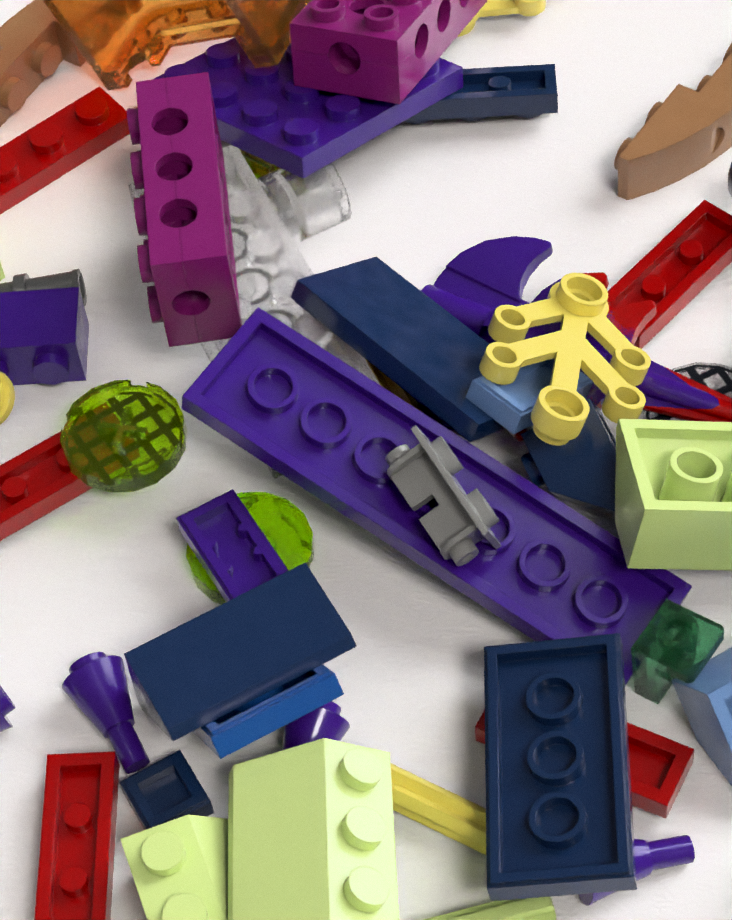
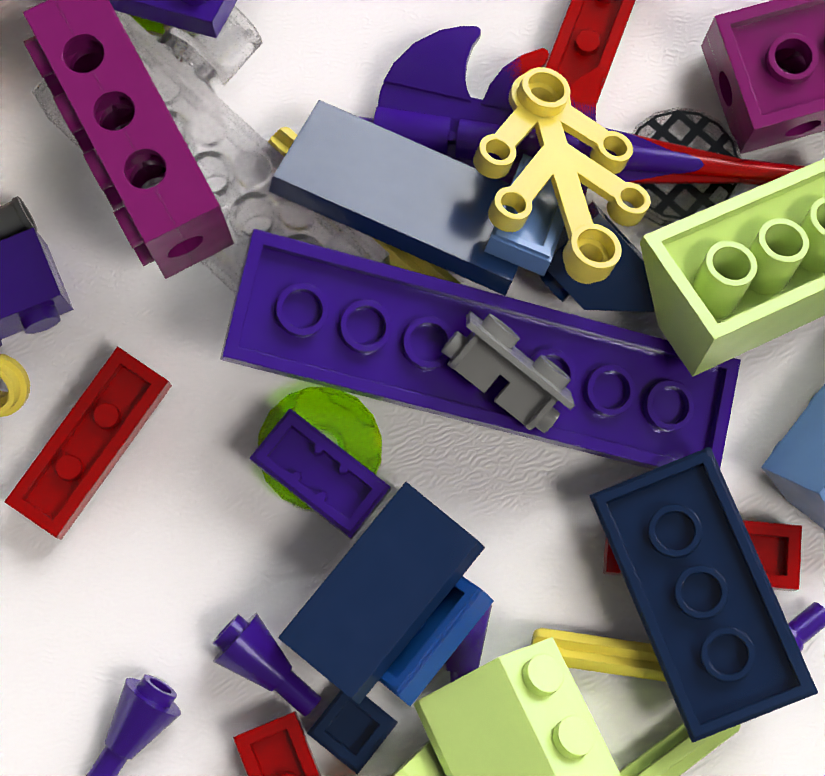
camera: 30 degrees left, 25 degrees up
clear neon green tile [60,380,187,493] -> none
clear green bracket [631,599,724,704] -> none

